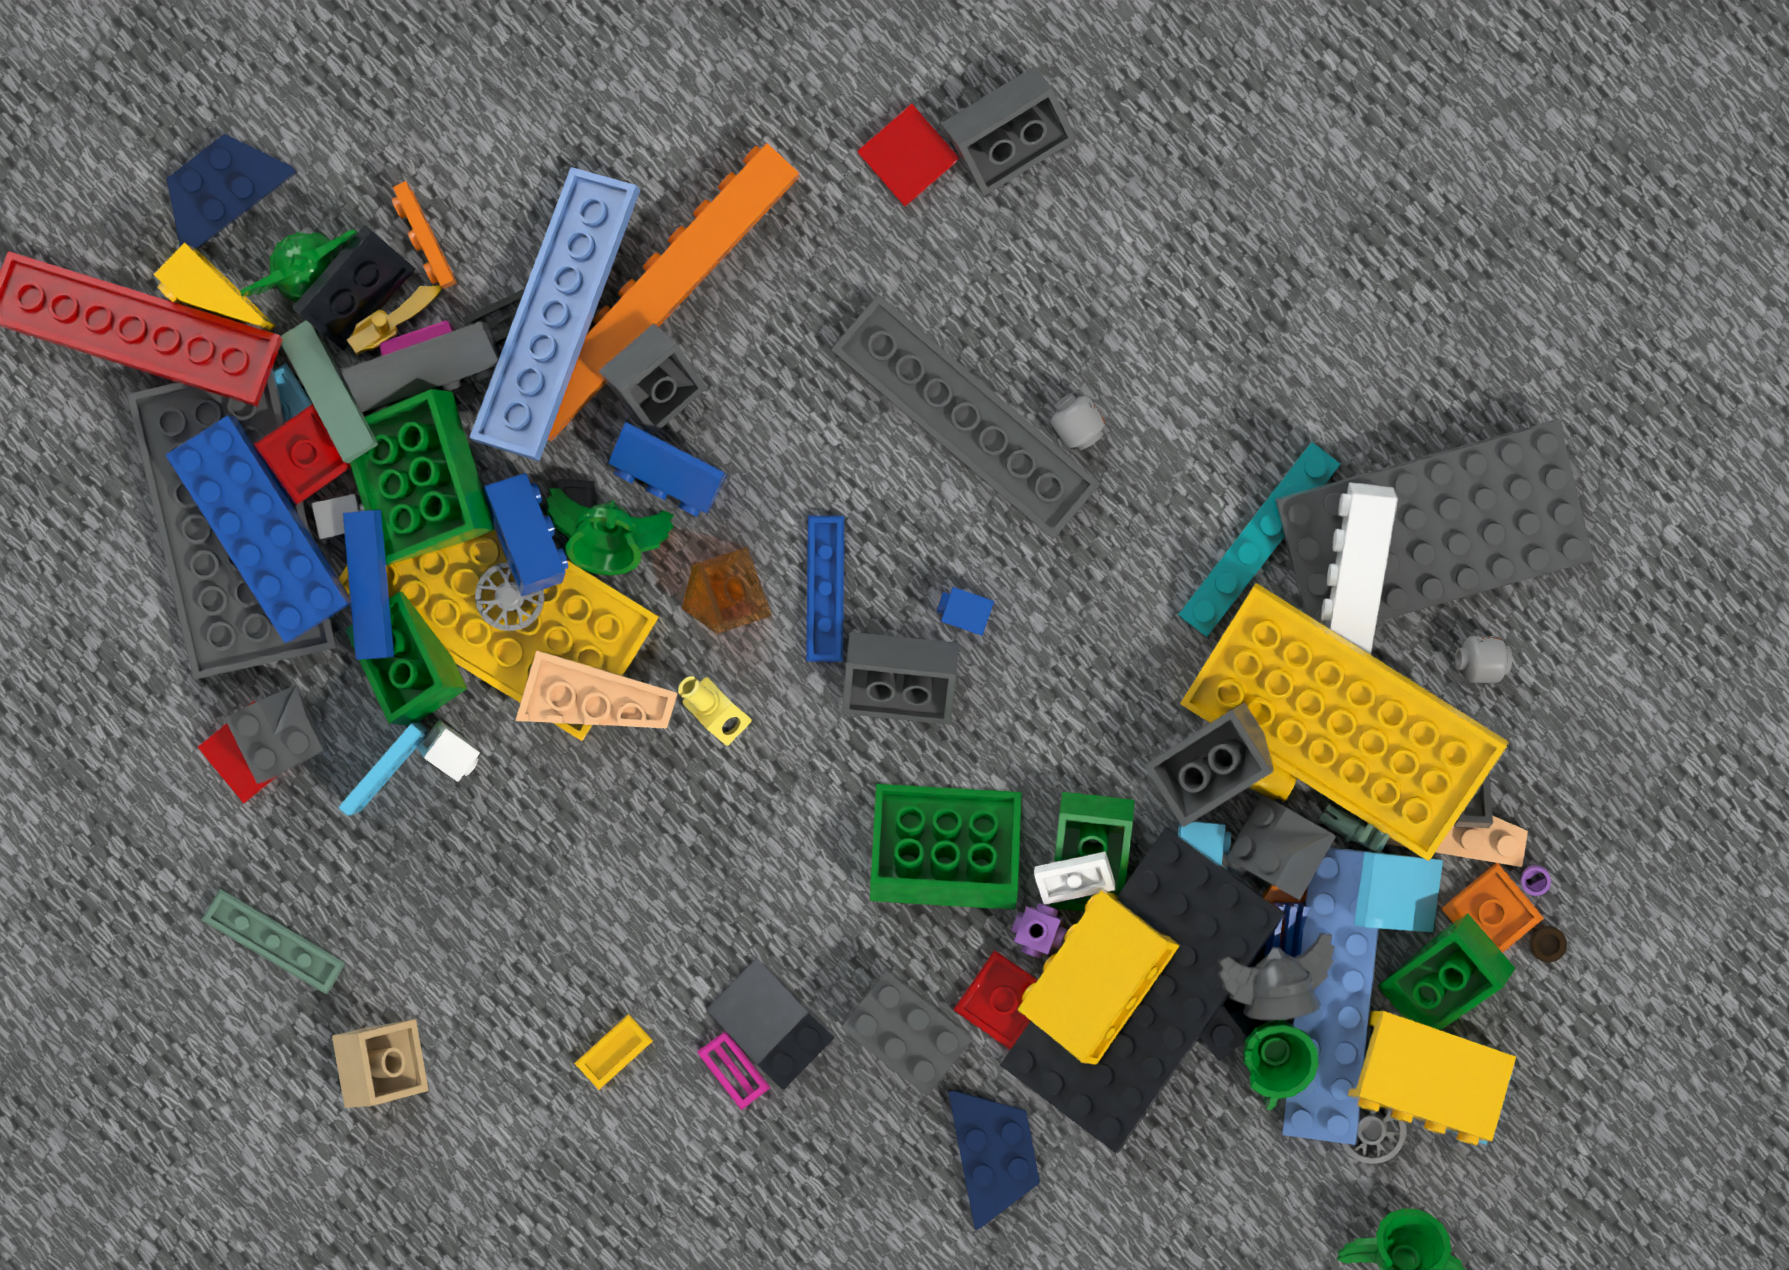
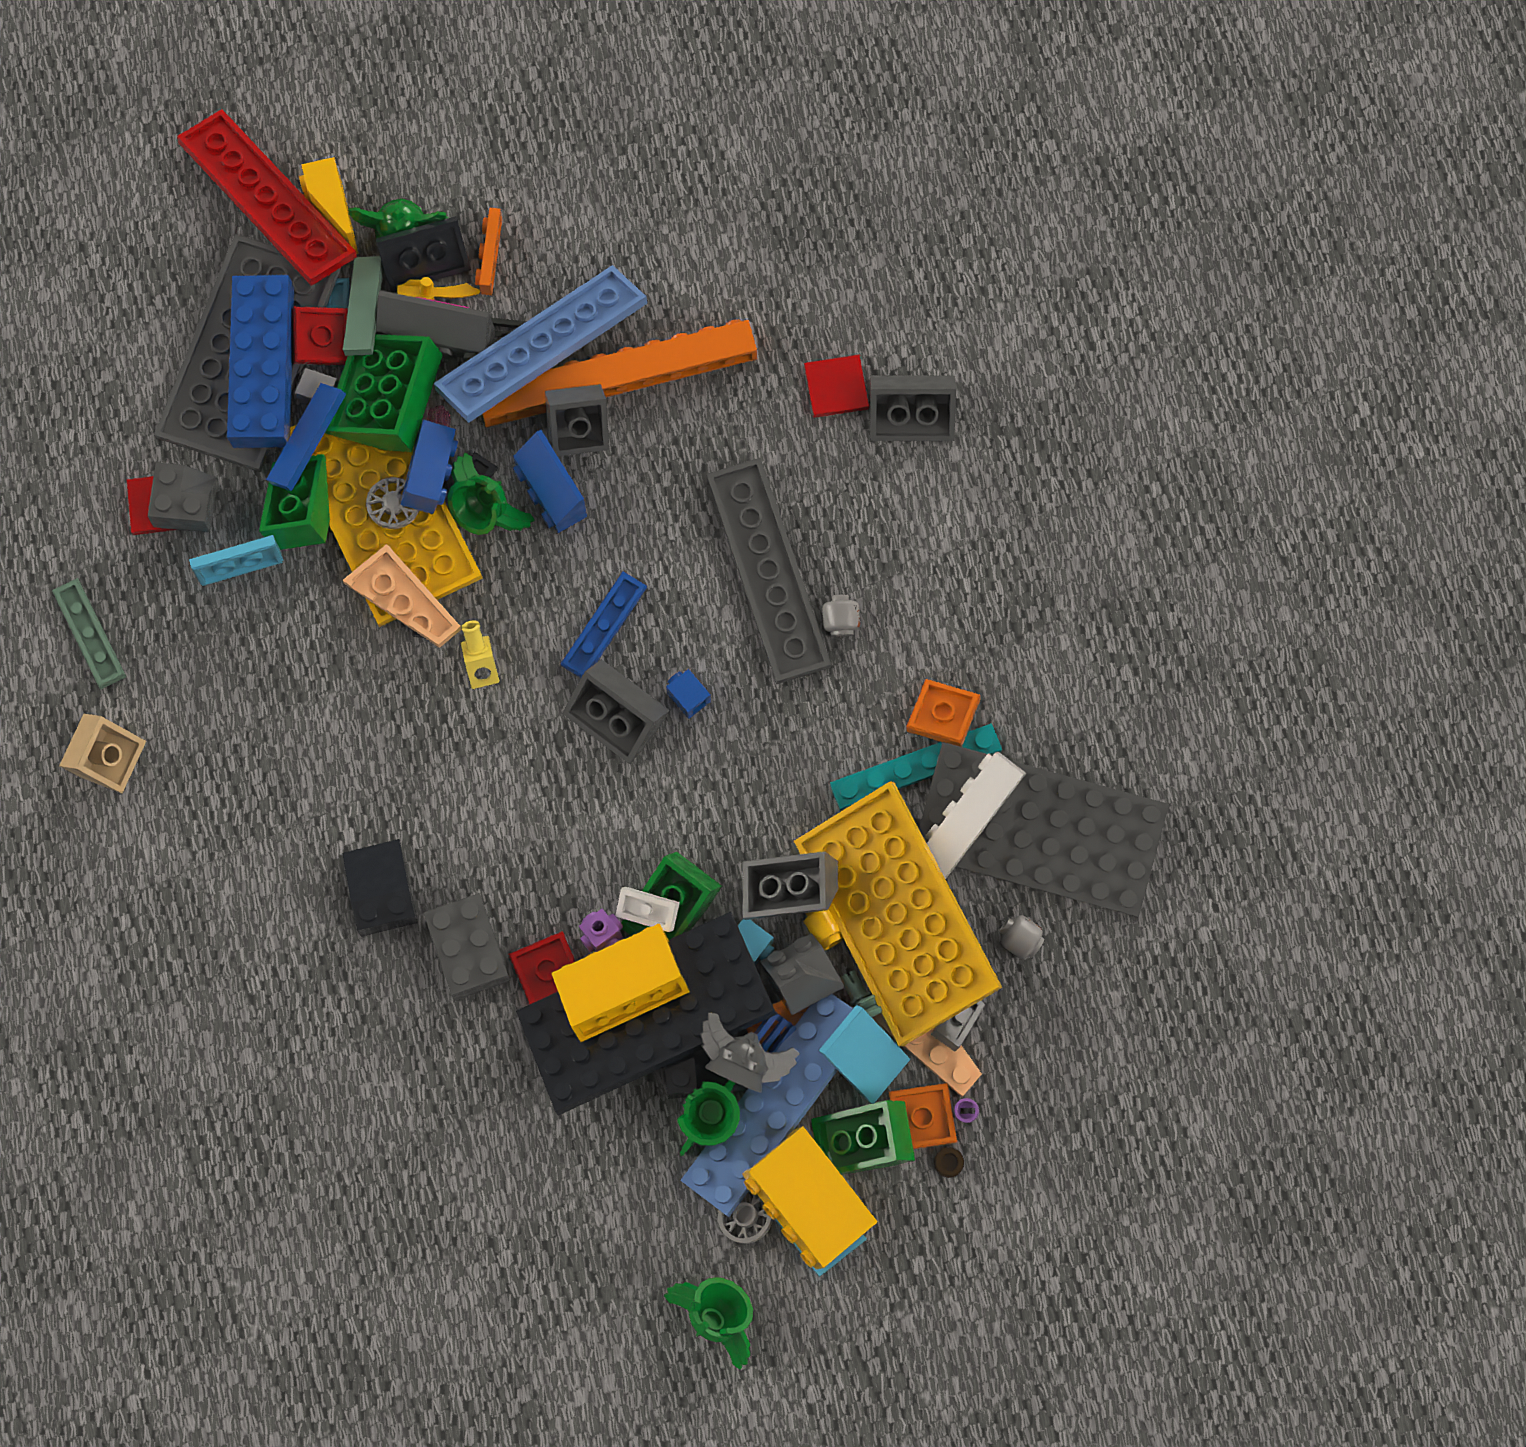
camera: 35 degrees right, 15 degrees down
dark blue wing [167,134,297,249] -> none
white brick [417,720,480,782] -> none
yellow tile [574,1014,653,1090] -> none
clear orange slope [681,547,772,635] -> none
dark pink tile [697,1031,770,1110] -> none
green slope [869,784,1022,910] -> none
dark blue wing [948,1089,1040,1230] -> none
none -> clear pink plate [428,405,451,427]
none -> orange tile [906,679,980,747]

